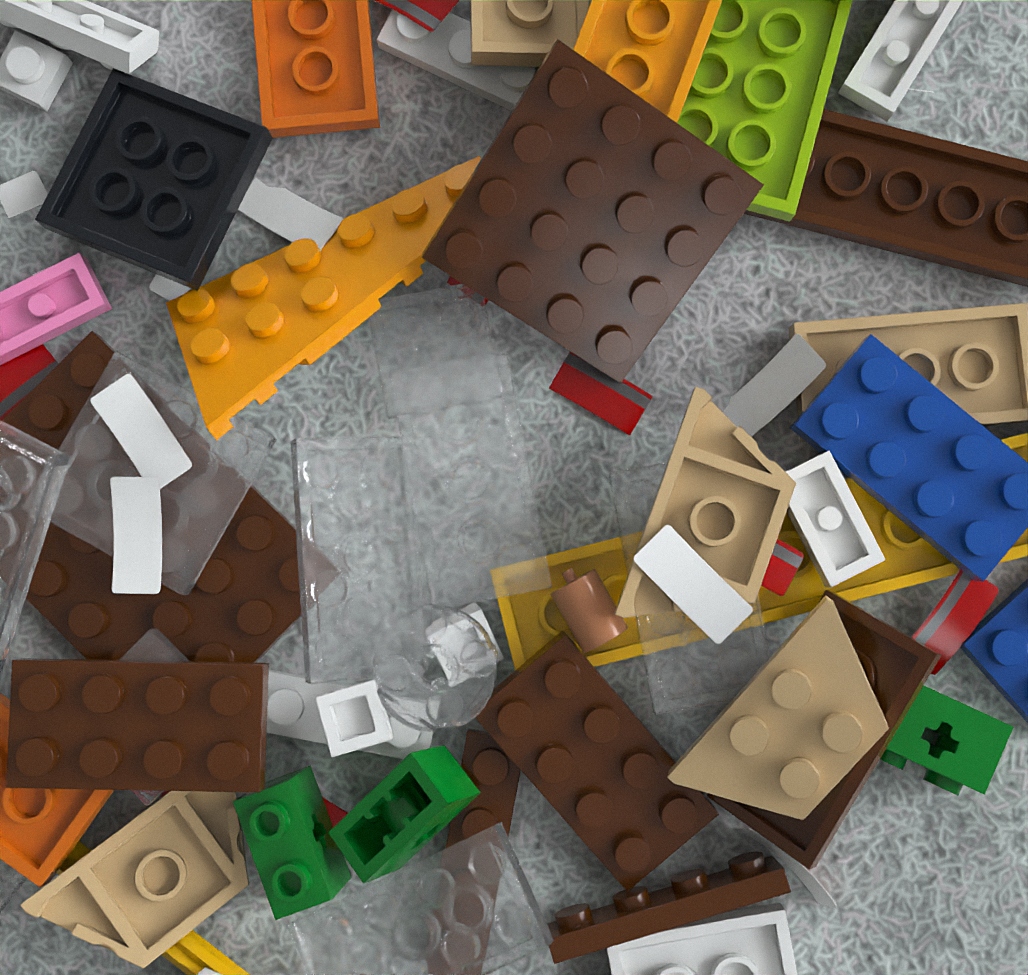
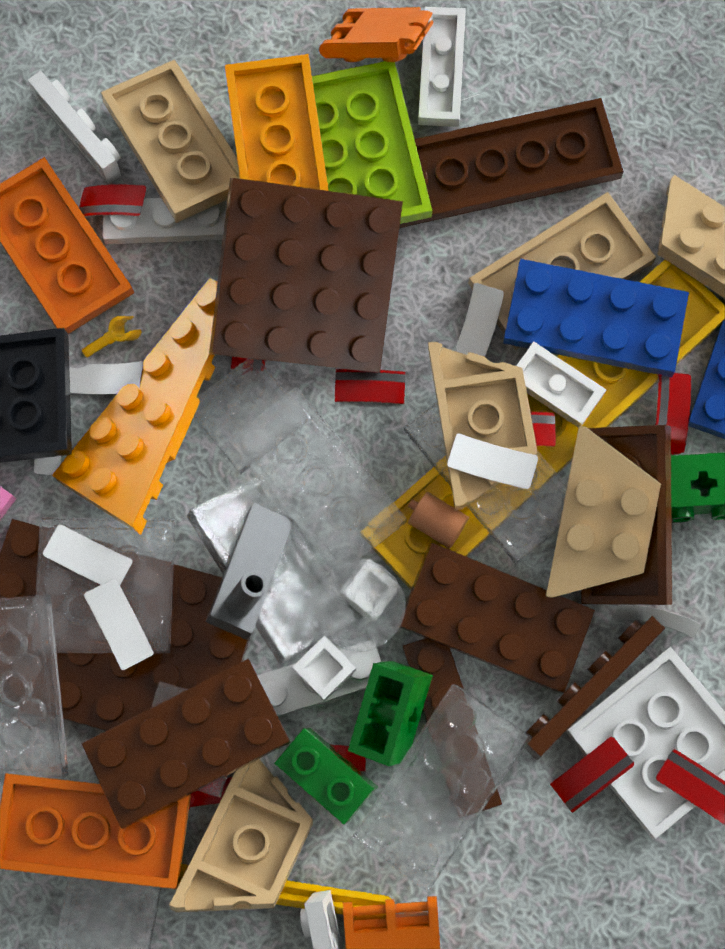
camera: 30 degrees left, 10 degrees down
none -> yellow hand [82,316,142,358]
none -> piece [205,502,294,640]

